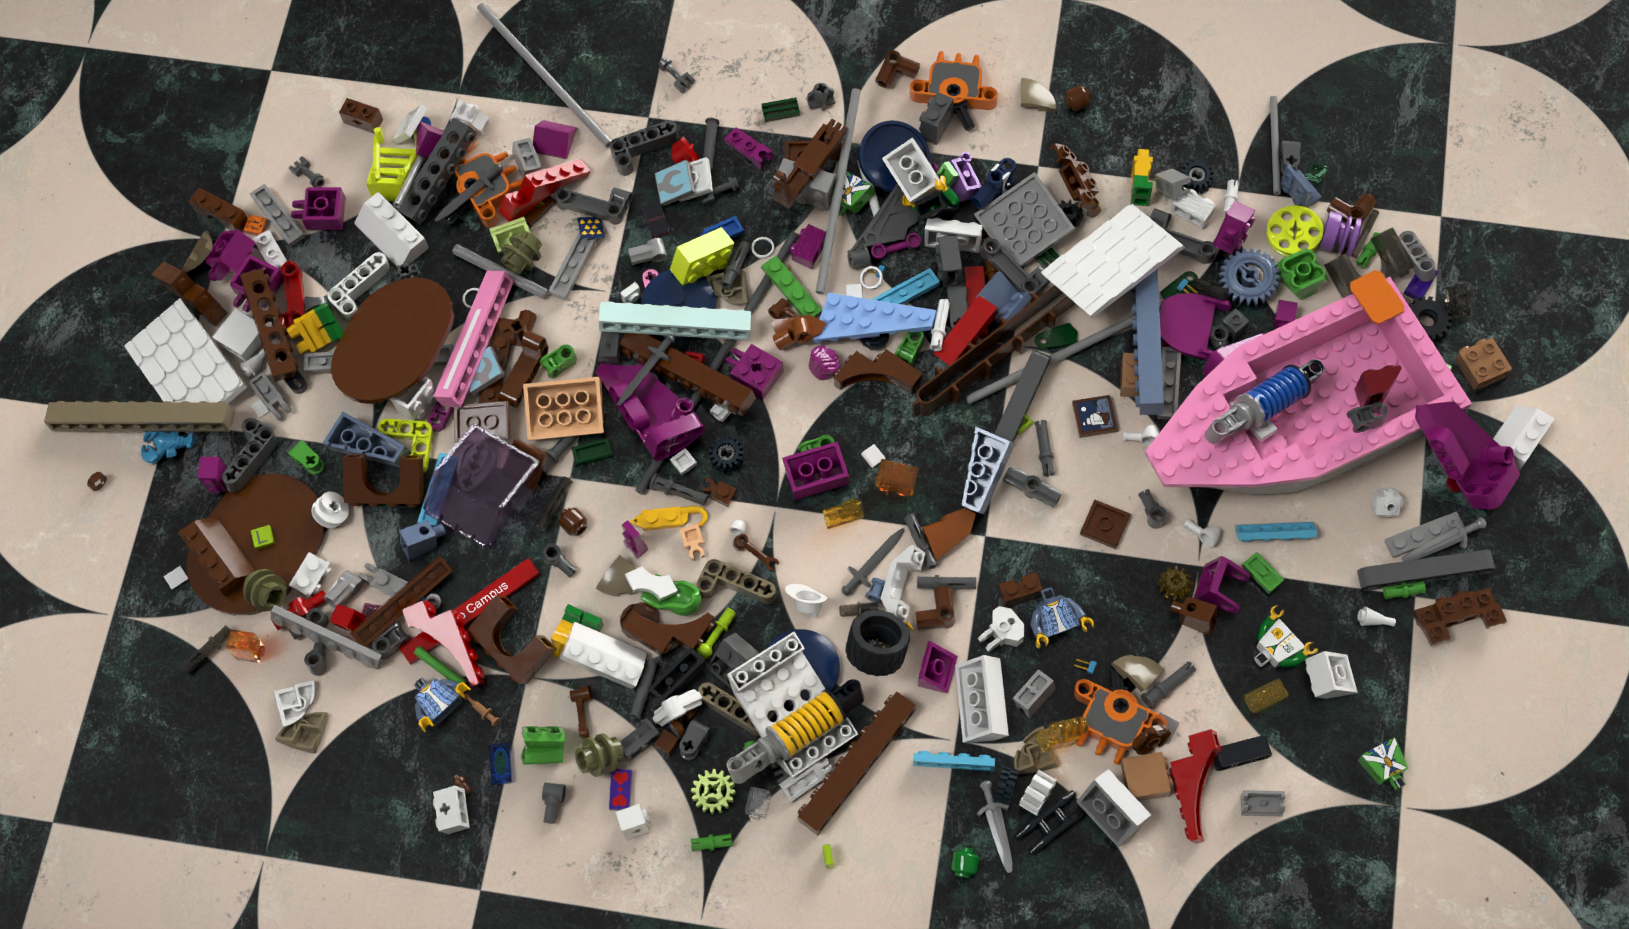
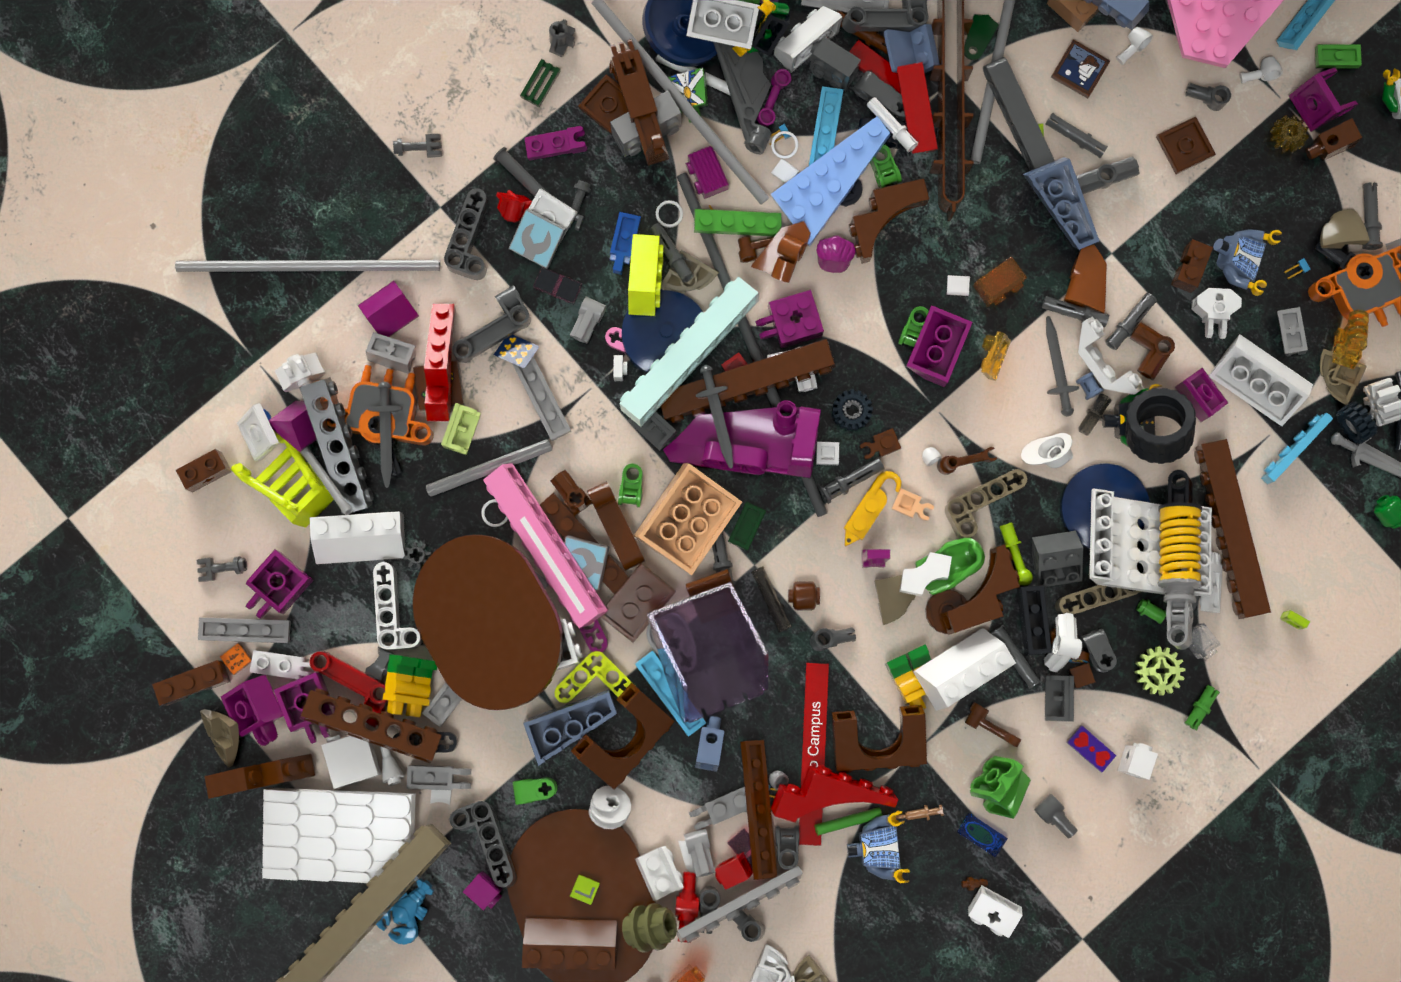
camera: 60 degrees left, 15 degrees up
olive piece [501,231,542,274] -> none
olive piece [575,733,624,777] -> none

